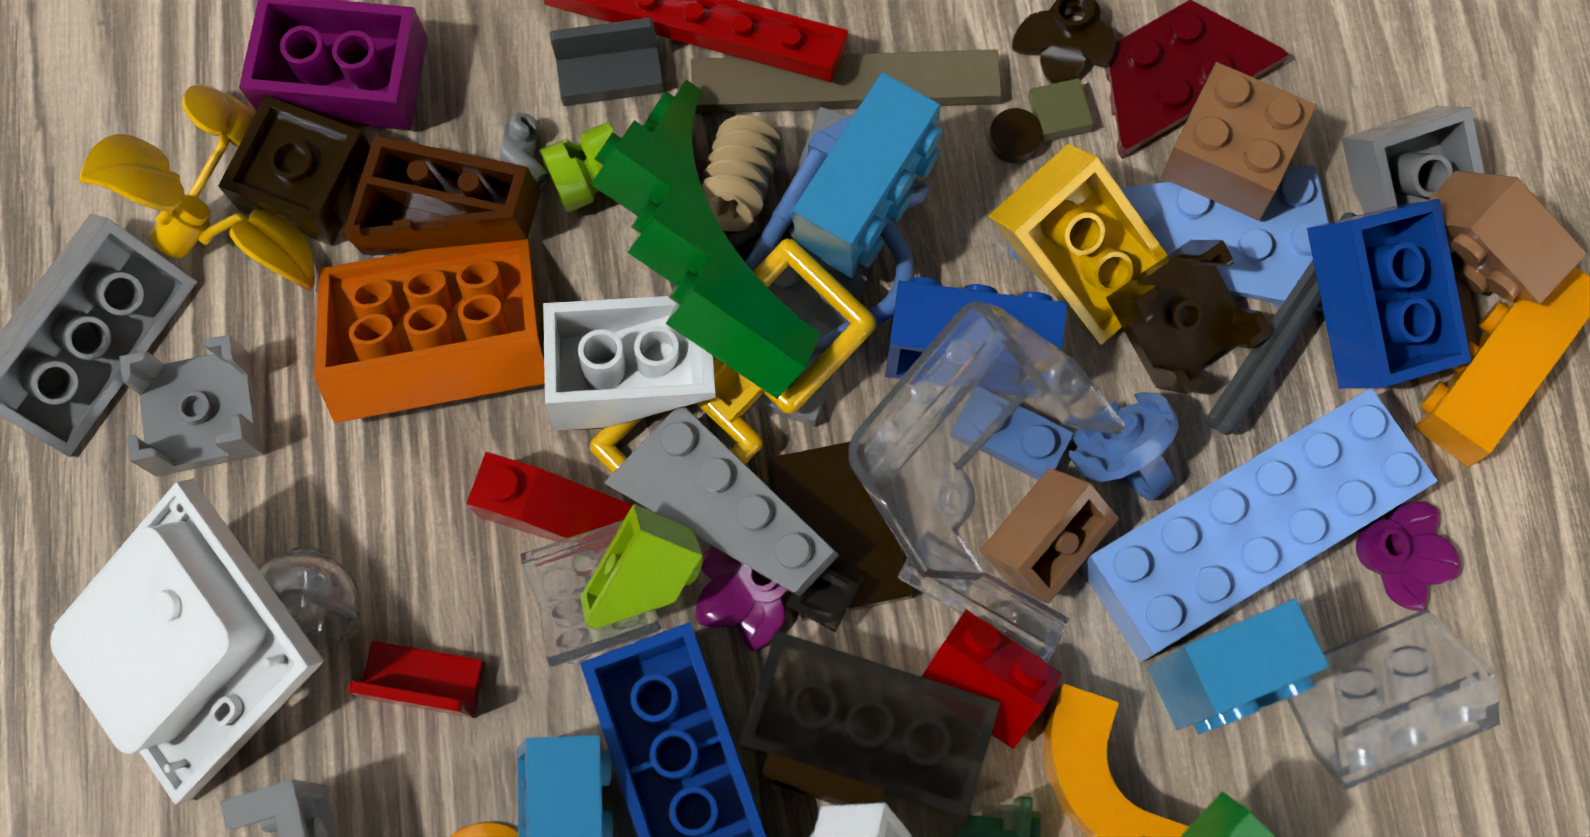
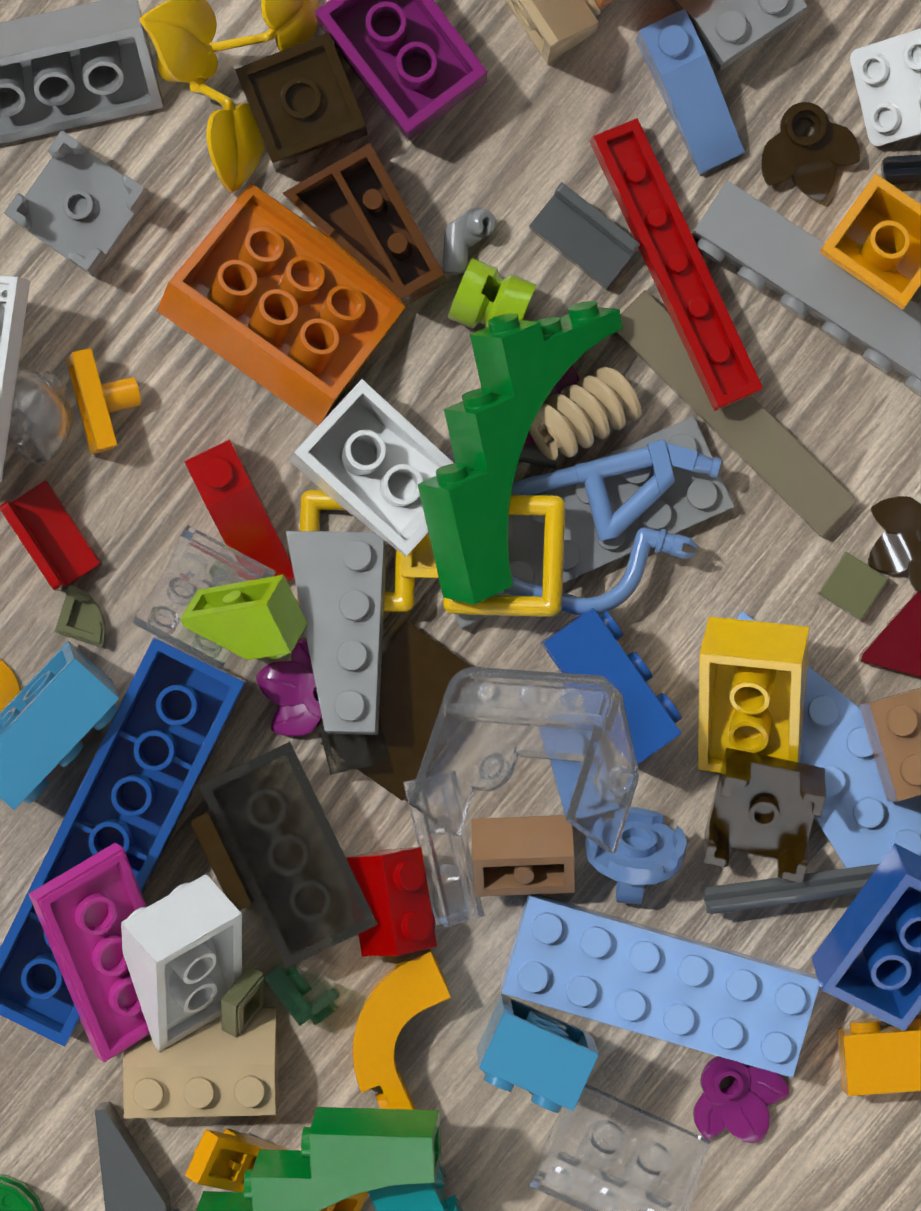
camera: 40 degrees right, 15 degrees up
dark azure brick [792,72,943,278] -> none
dark brown tile [989,108,1042,163] -> none
none -> olive tile [55,584,106,647]
none -> light orange tile [65,348,141,455]

